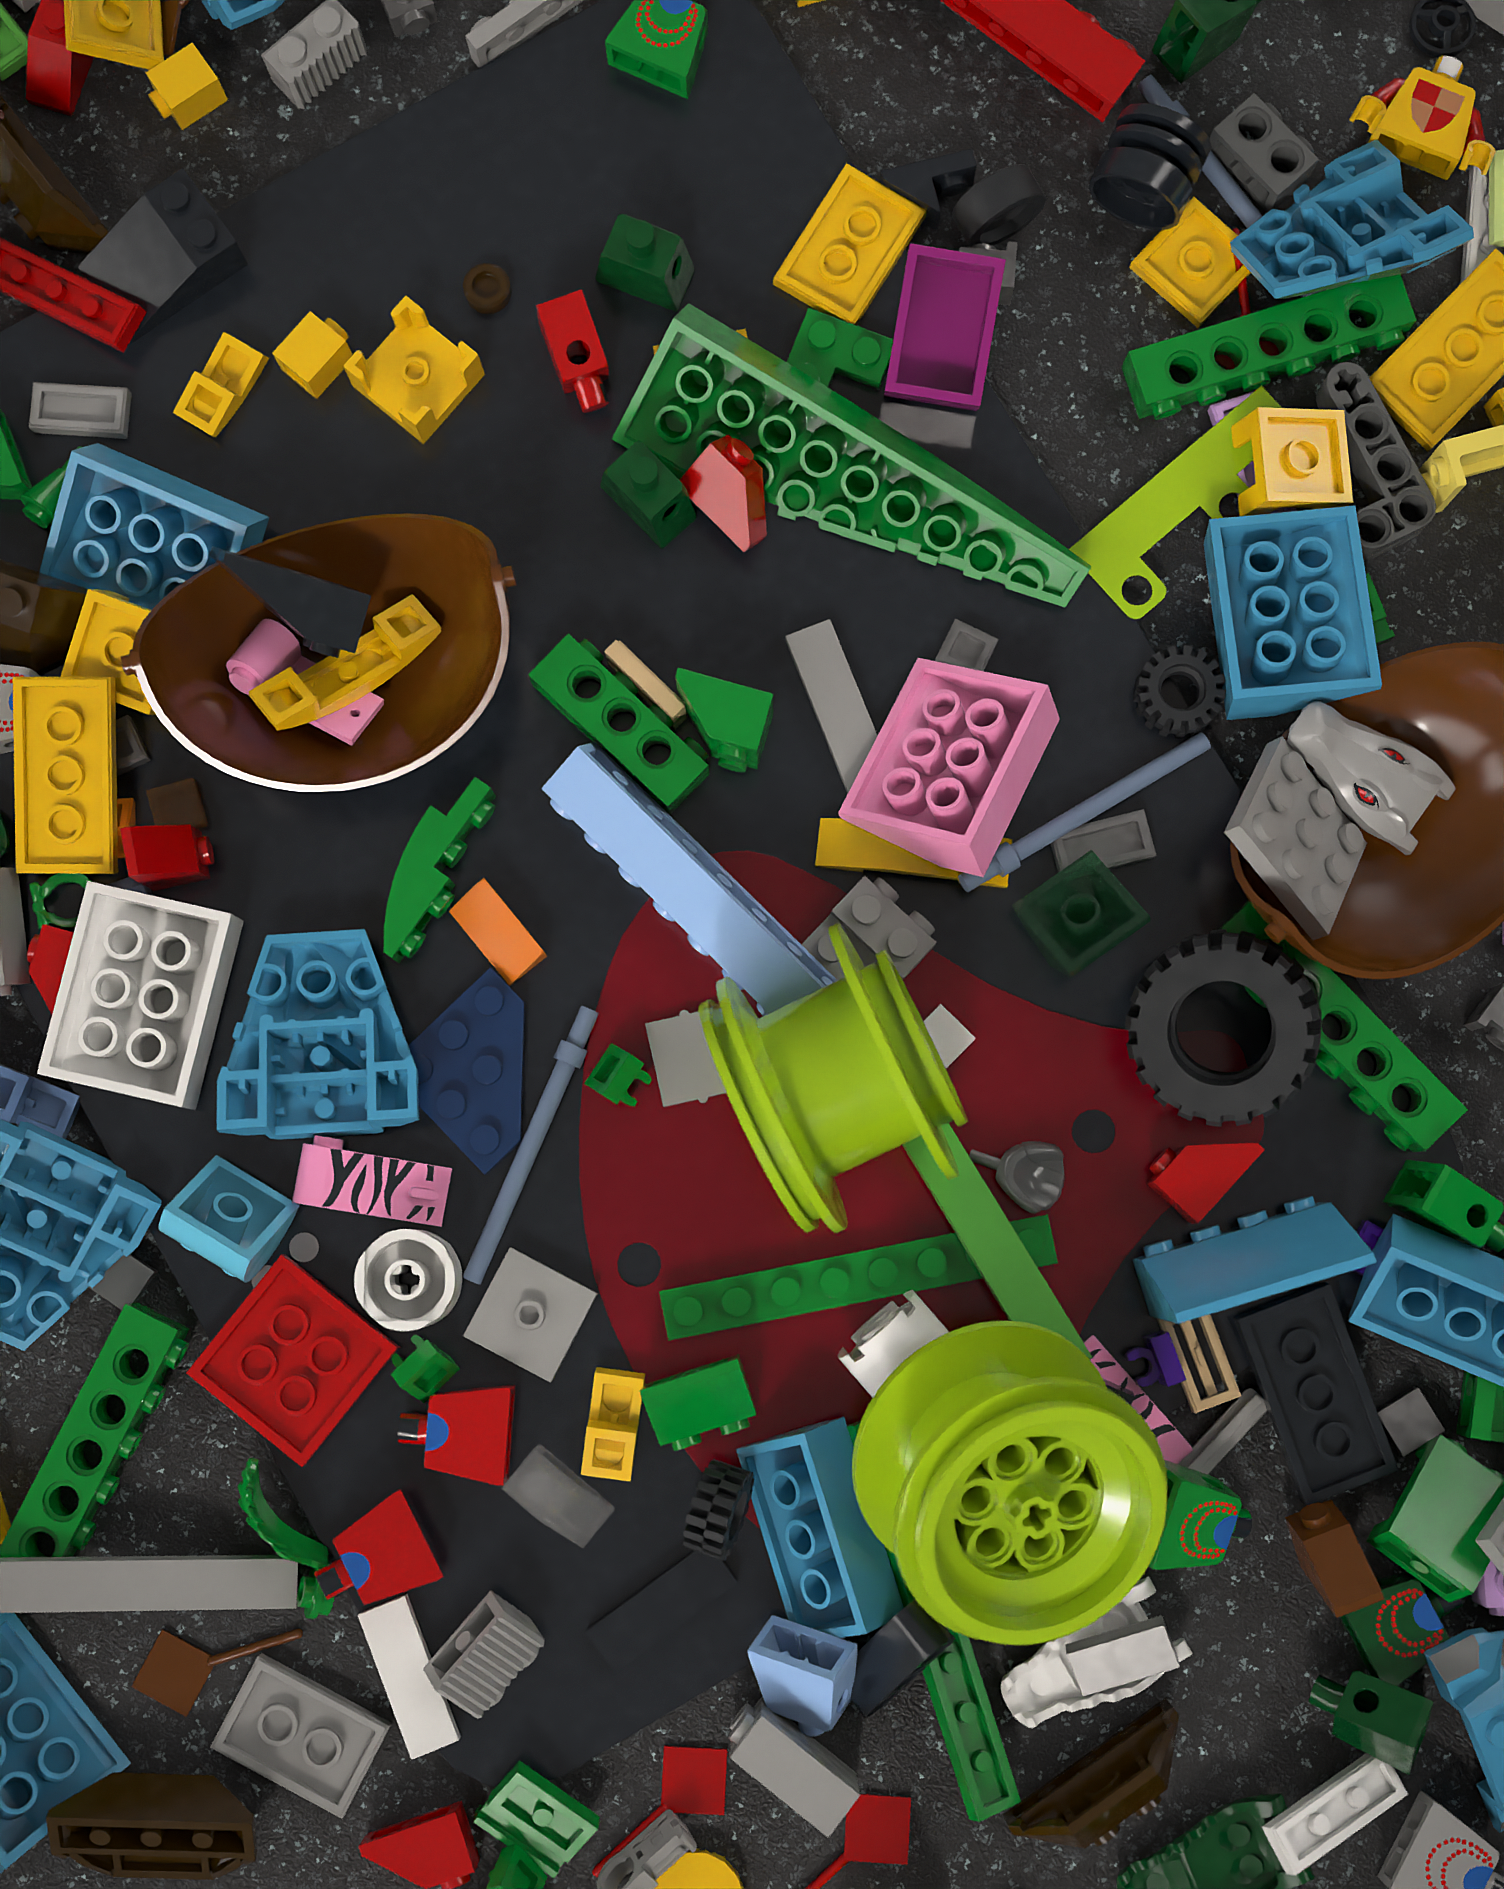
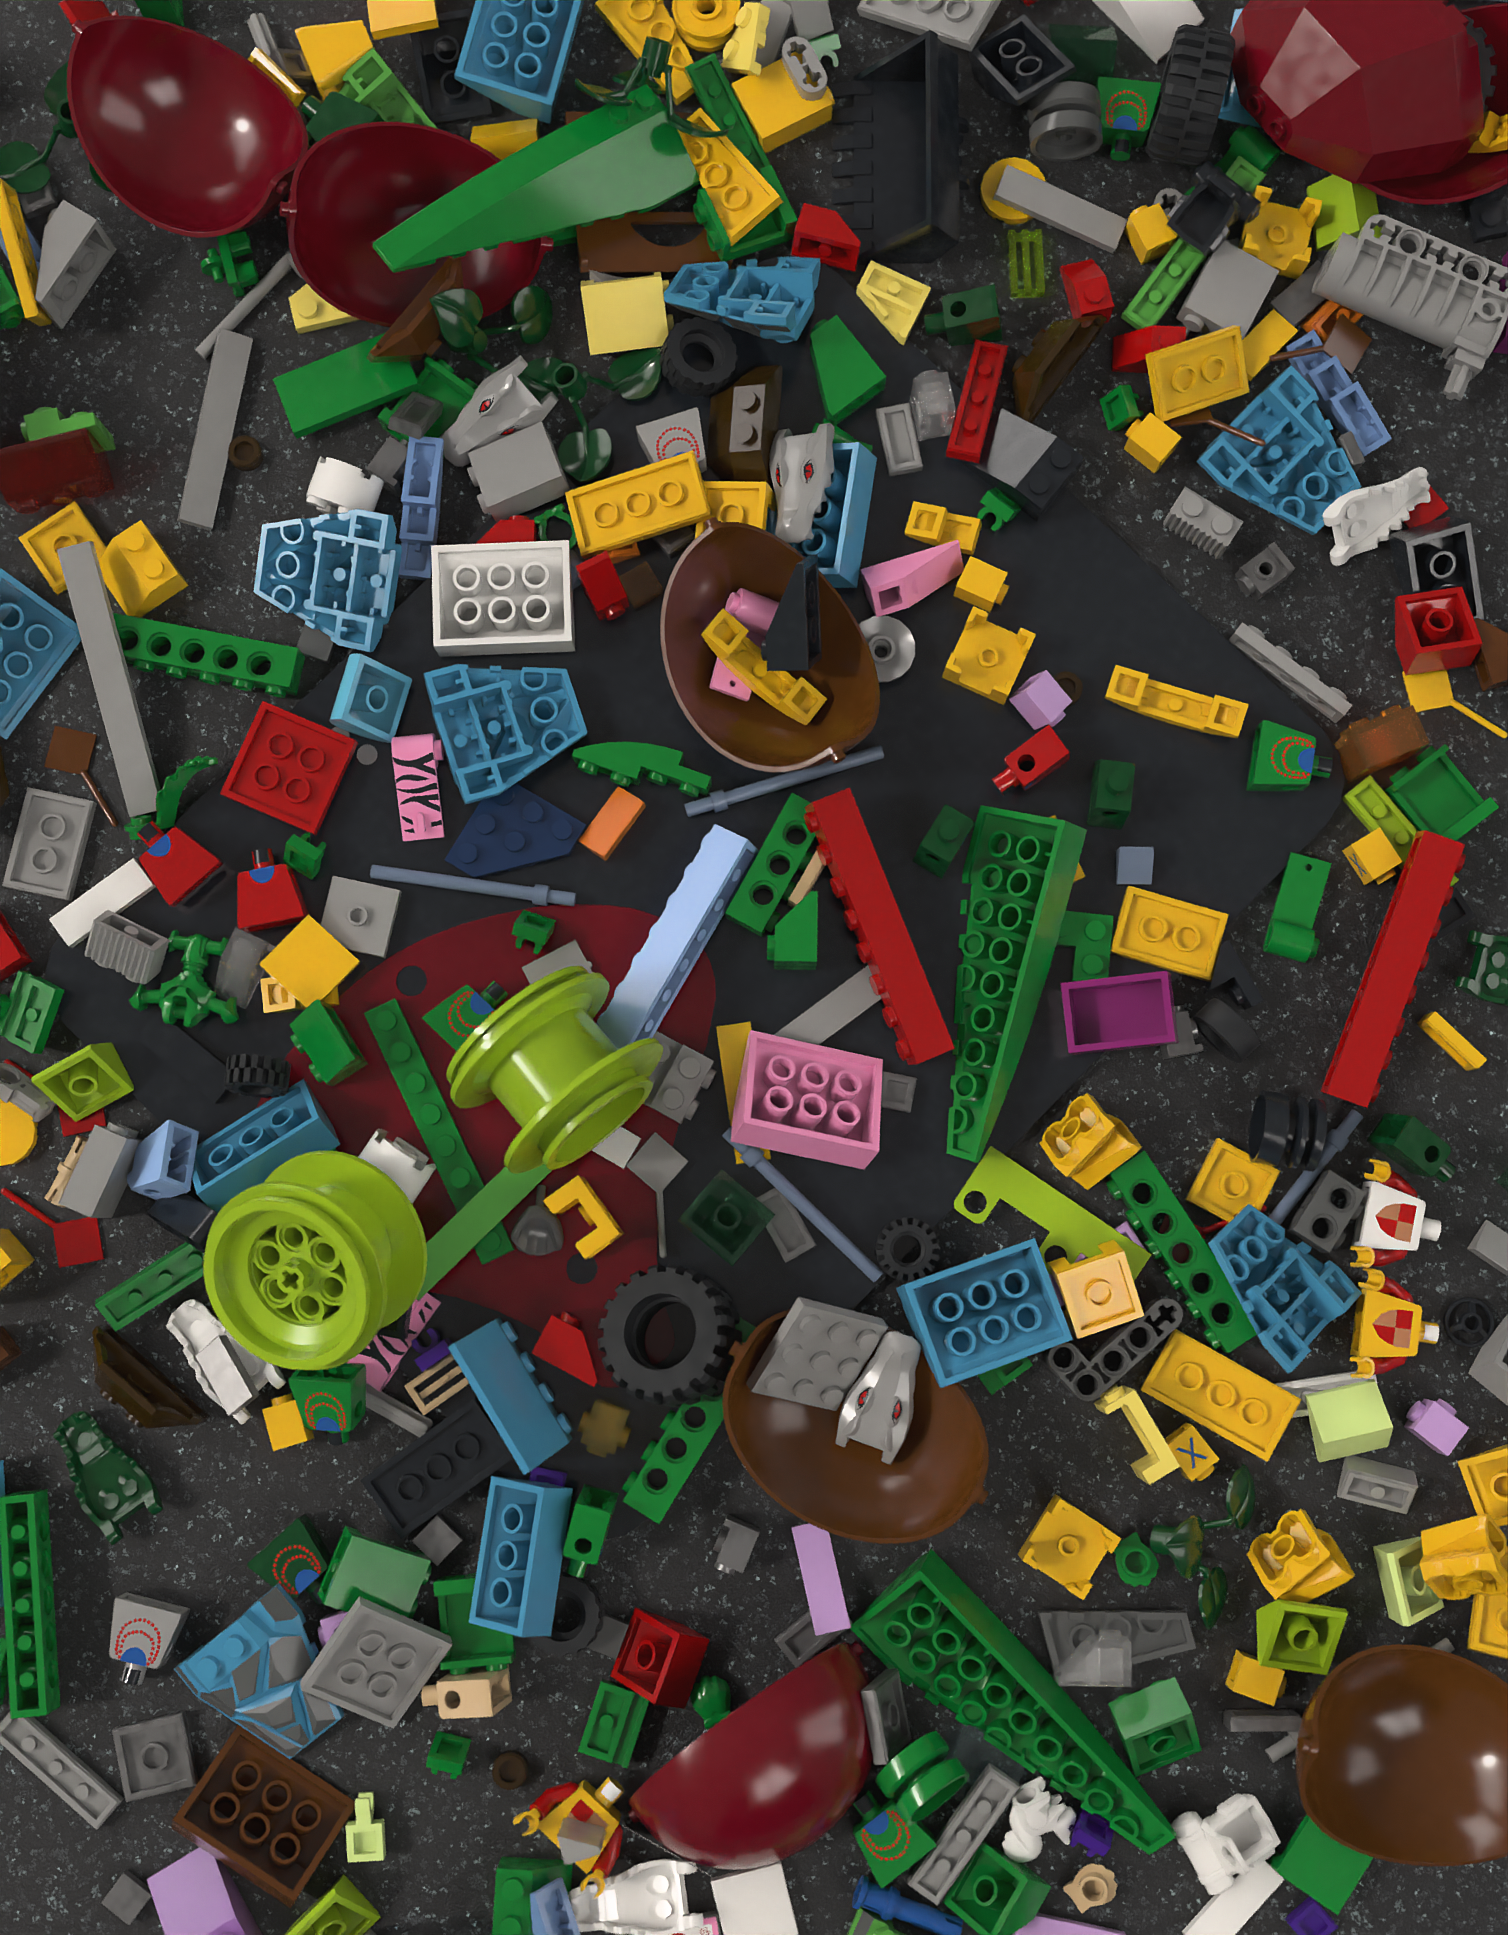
camera: 75 degrees right, 0 degrees up
white brick [354,1229,463,1331] -> none
slope [680,434,767,552] -> none
white tile [1262,1753,1408,1876] -> none
reddish brown slope [1285,1500,1384,1618] -> none
dark green torso [1308,1670,1434,1775] -> none
none -> lime slope [32,1042,134,1122]
none -> tan pin [44,1135,88,1207]
none -> green piece [129,930,239,1028]
none -> yellow tile [259,914,360,1008]
none -> yellow brick [262,1393,314,1451]
none -> green torso [422,980,509,1052]
none -> yellow panel [543,1175,624,1259]
none -> clear yellow brick [577,1399,631,1457]
none -> light grey piece [626,1132,688,1258]
none -> sand blue bar [684,745,884,817]
none -> light grey animal [769,423,834,543]
none -> red brick [804,788,955,1065]
none -> light grey dish [859,616,915,682]
none -> bright pink slope [860,540,964,617]
none -> clear brick [909,370,956,441]
none -> green tile [977,487,1022,531]
none -> lavender brick [1009,670,1072,730]
none -> yellow piece [1039,1093,1142,1190]
none -> green tile [1100,385,1144,431]
none -> yellow slope [1105,665,1249,738]
none -> sand blue slope [1116,847,1154,885]
none -> green door [1263,852,1332,963]
none -> torso [1350,1159,1441,1268]

